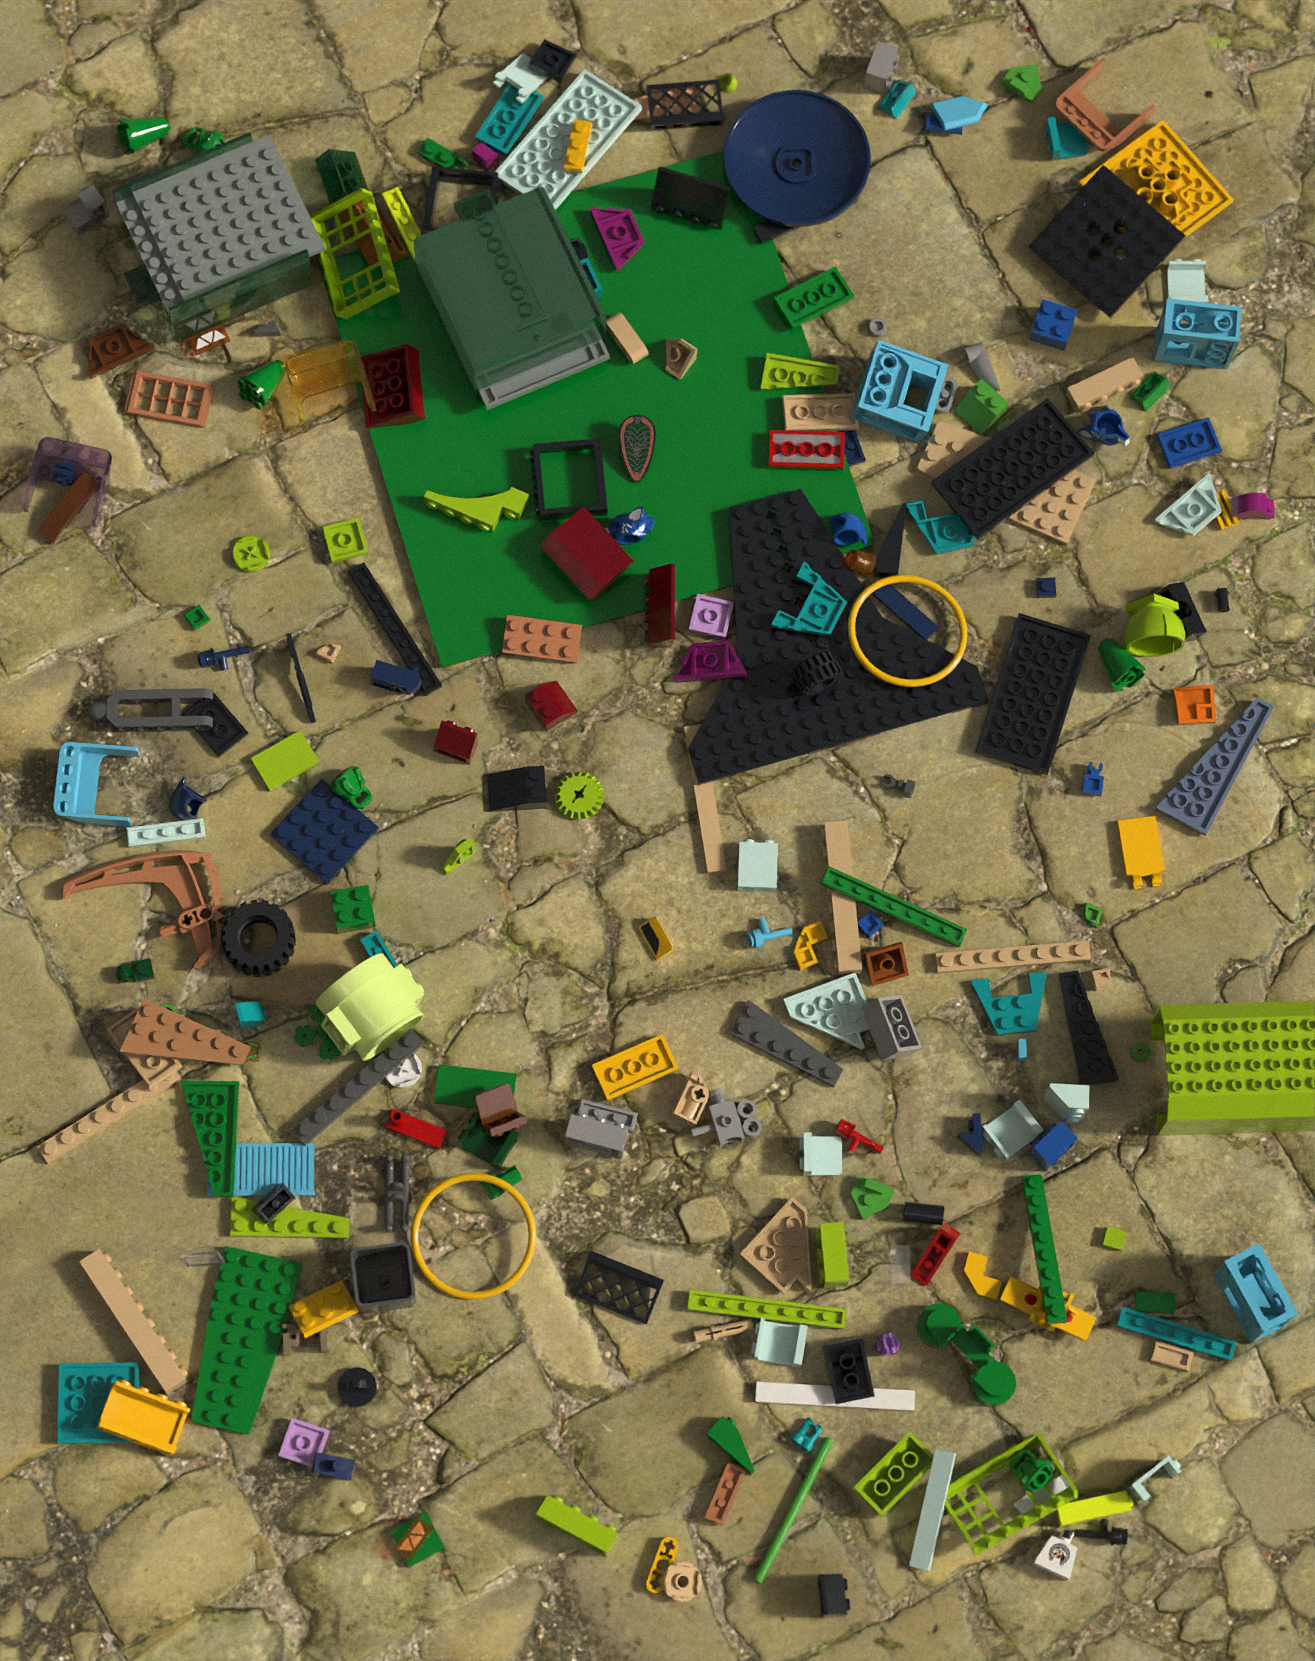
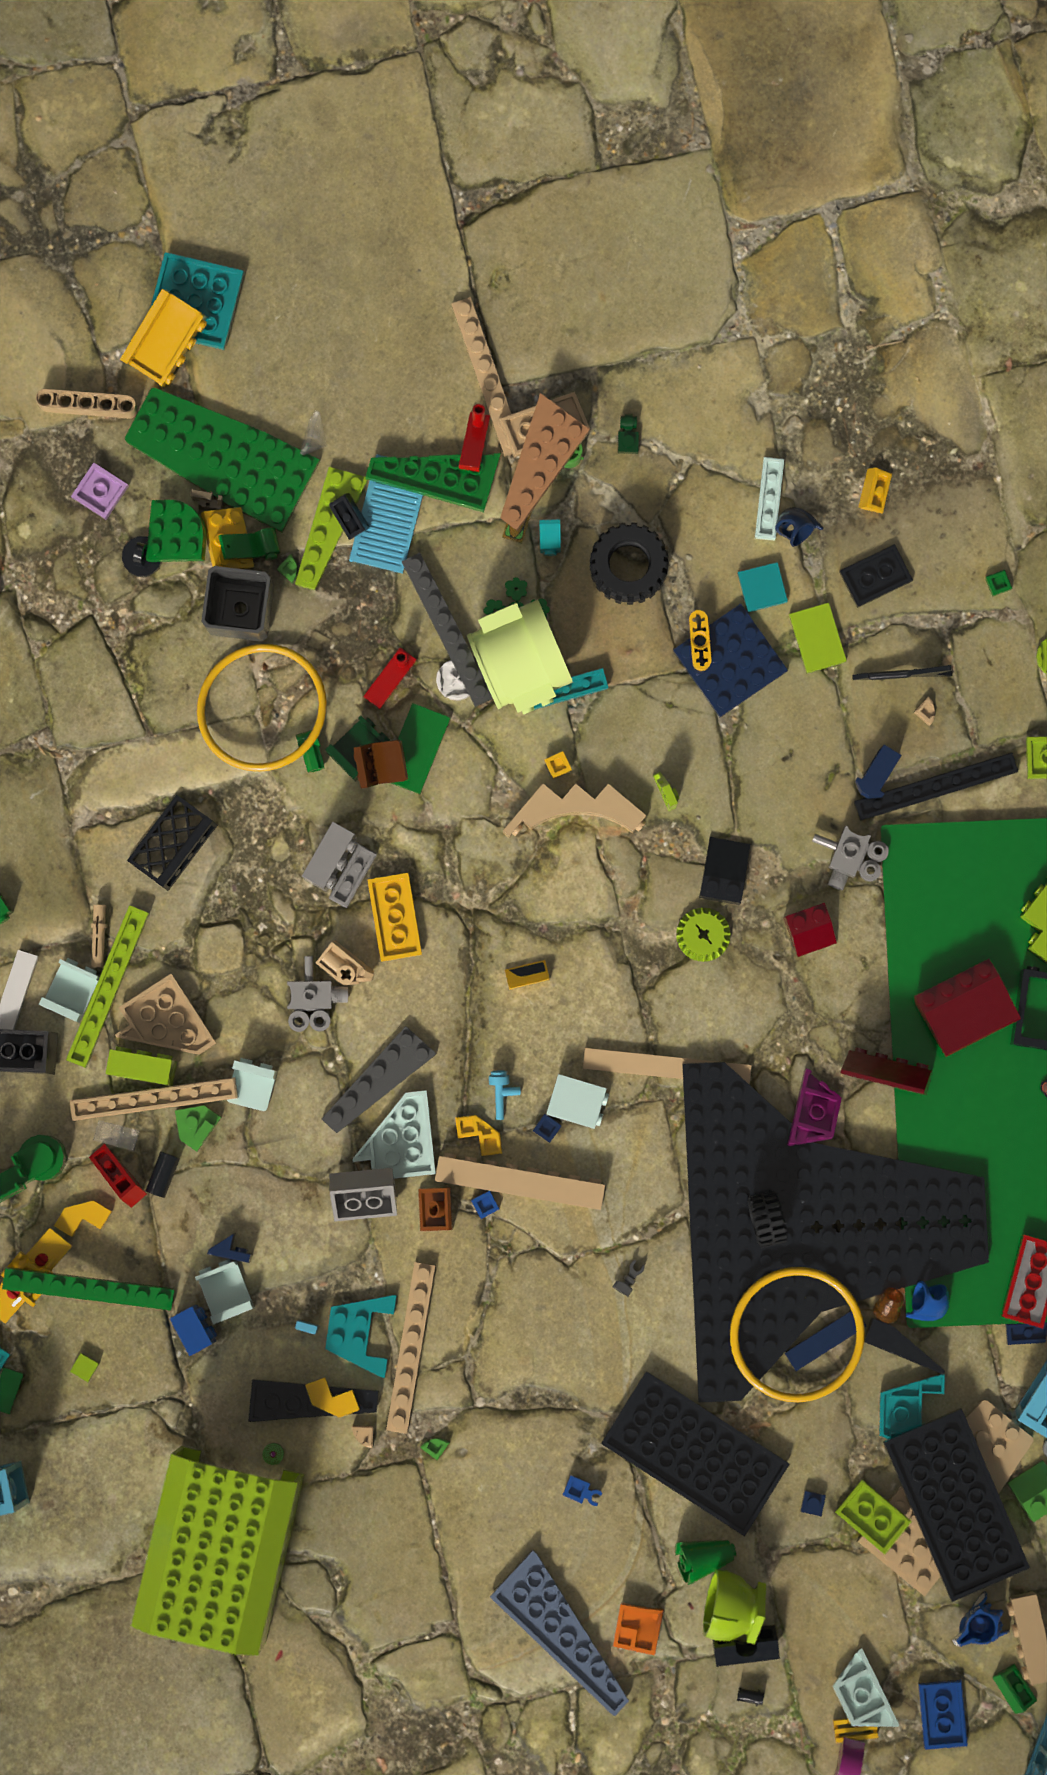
camera: 115 degrees right, 10 degrees up
medium azure windscreen [53,742,140,827] -> none
nougat piece [63,850,225,970] -> none
tan brick [79,1249,188,1395] -> none
dark grey piece [89,688,213,732] -> none
dark blue piece [197,646,248,671] -> none
dark blue tile [311,1452,355,1480] -> none
green piece [330,765,373,810] -> none
green brick [330,885,376,934] -> none
dark grey piece [385,1154,409,1232] -> none
dark red slope [434,720,478,765] -> none
nougat plate [502,615,582,663] -> none
blue piece [605,506,655,545] -> none
lavender plate [689,594,734,639] -> none
teal wing [771,562,847,636] -> none
green tile [820,866,967,948] -> none
red piece [834,1119,884,1154] -> none
medium lavender gear [875,1333,900,1356] -> none
light aqua slope [1043,1083,1089,1123] -> none
yellow tile [1117,816,1165,889] -> none
none -> tan beam [36,389,138,419]
none -> tan tile [70,1077,238,1121]
none -> green plate [146,500,207,562]
none -> green door [218,528,281,561]
none -> bright green tile [277,554,298,584]
none -> yellow tile [305,1377,360,1418]
none -> red piece [459,404,490,472]
none -> tan arch [503,783,647,838]
none -> dark blue plate [533,1114,561,1143]
none -> yellow plate [544,751,572,779]
none -> yellow beam [689,610,711,671]
none -> teal tile [737,562,788,613]
none -> light grey piece [812,826,888,890]
none -> lime tile [835,1480,912,1555]
none -> yellow slope [859,467,892,513]

